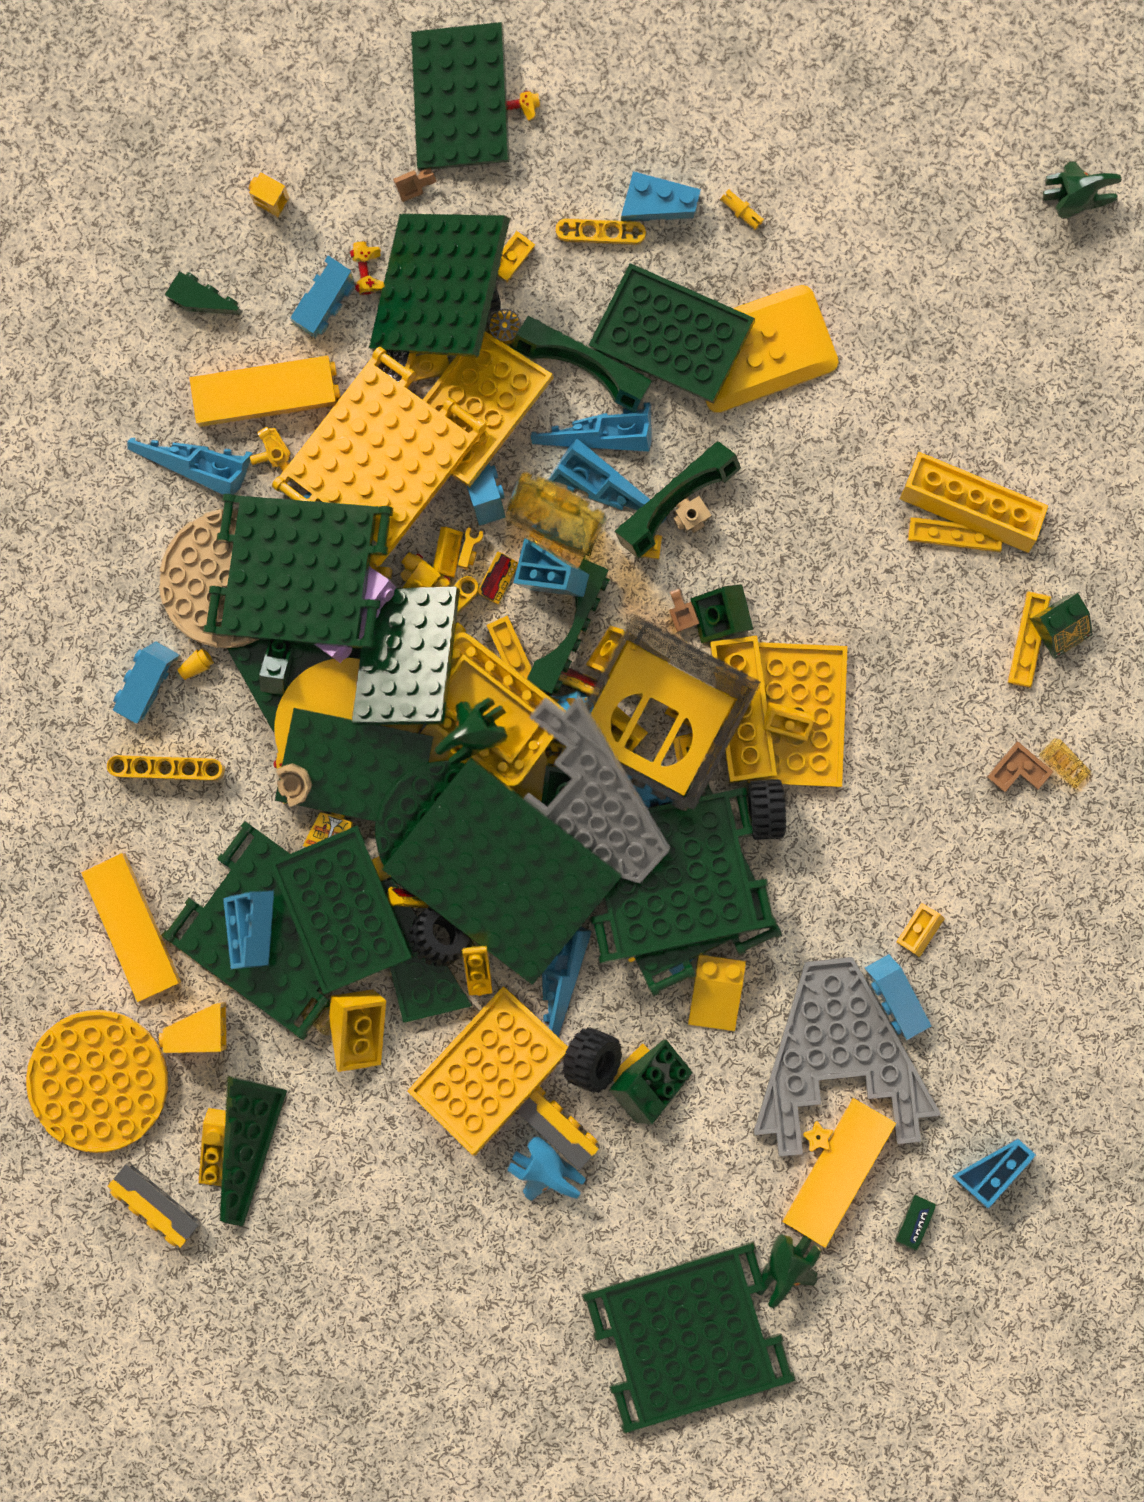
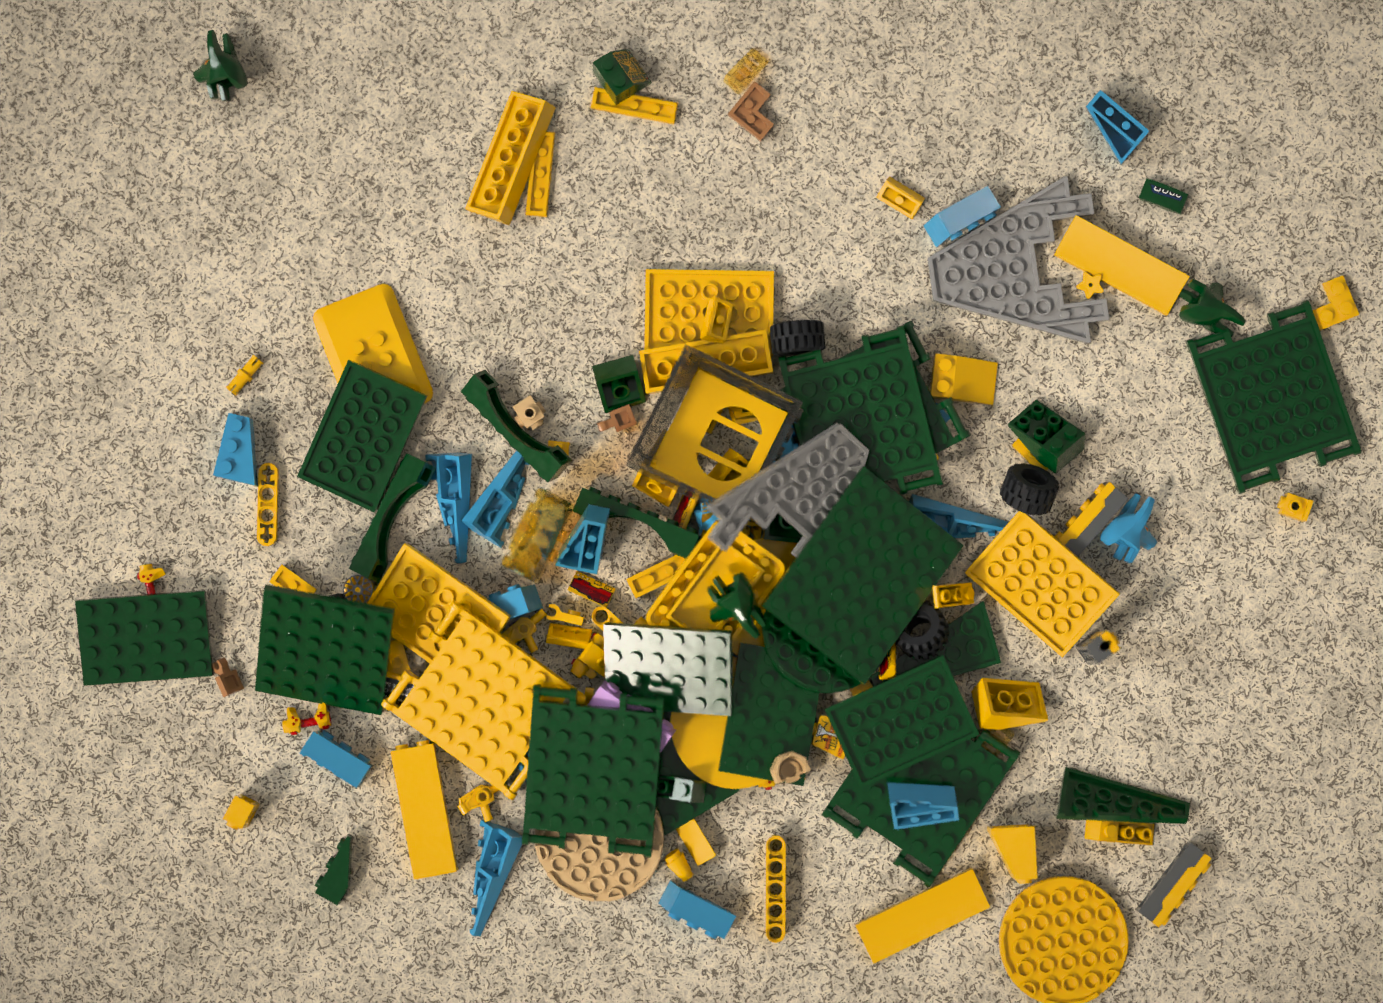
camera: 85 degrees left, 0 degrees up
none -> yellow piece [502,608,547,653]
none -> yellow slope [676,819,716,866]
none -> dark grey piece [1076,631,1120,664]
none -> yellow brick [1277,493,1313,522]
none -> yellow plate [1313,275,1360,330]

